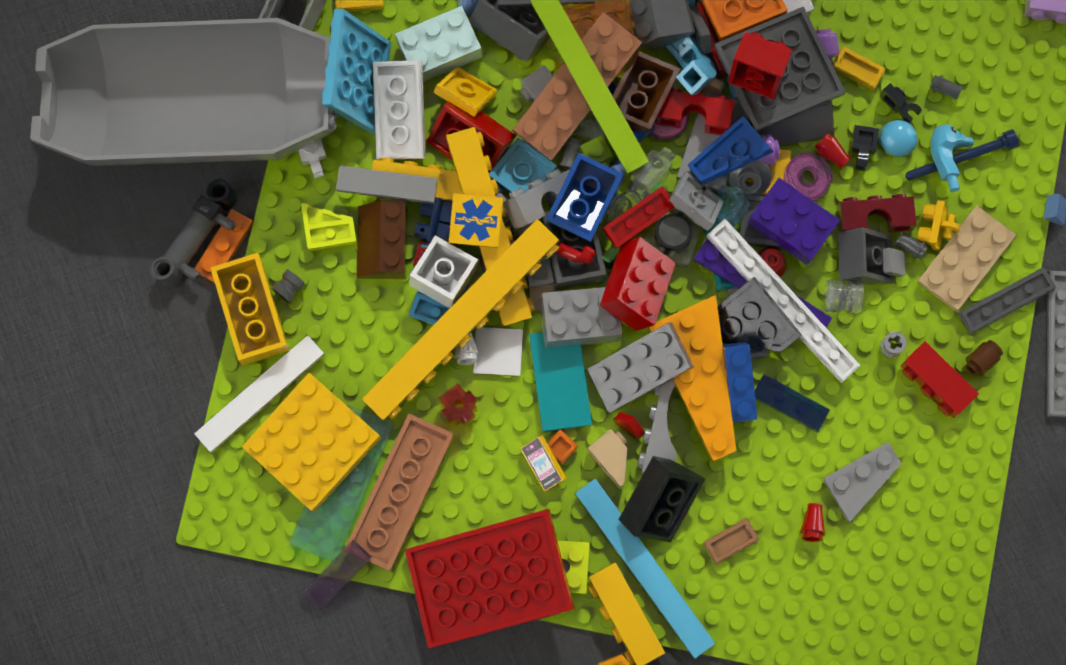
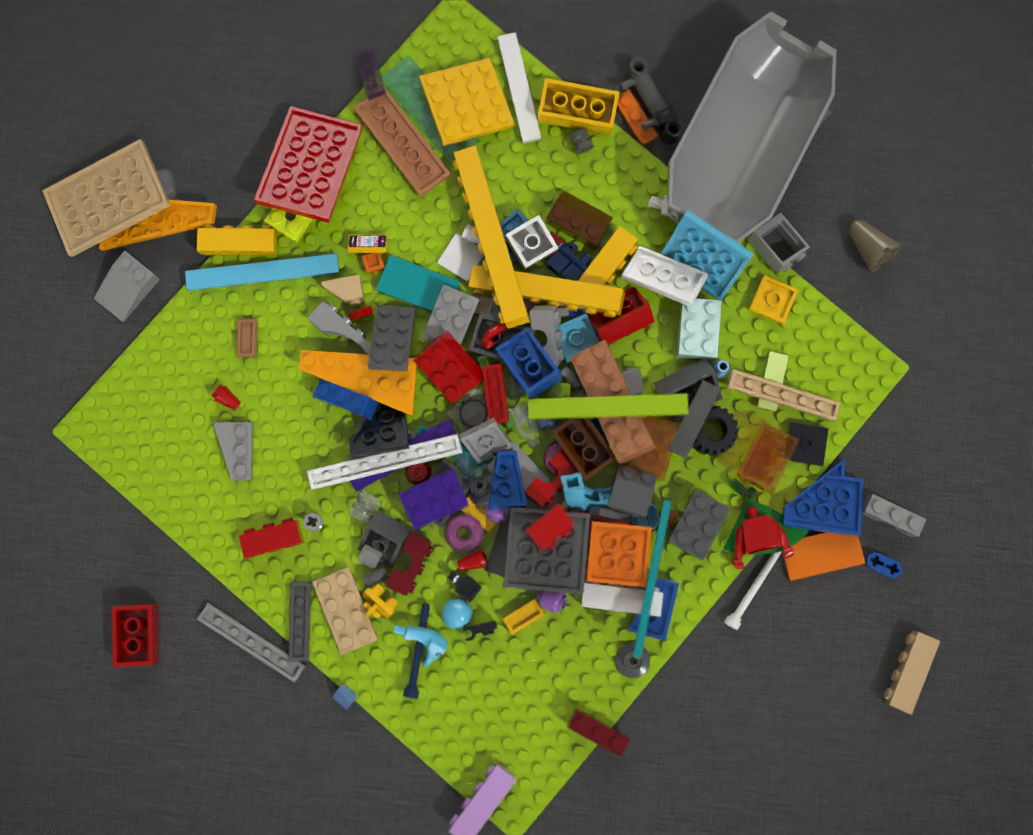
camera: 115 degrees right, 5 degrees up
neon yellow wing [301,203,357,251] -> none
light grey tile [336,166,438,204] -> none
yellow tile [433,66,498,117] -> none
clear red brick [438,383,478,425] -> none
yellow tile [449,193,503,248] -> none
black slope [618,456,706,543] -> none
tile [755,374,830,432] -> none
dark grey pin [929,75,962,100] -> none
reddish brown brick [966,340,1003,376] -> none

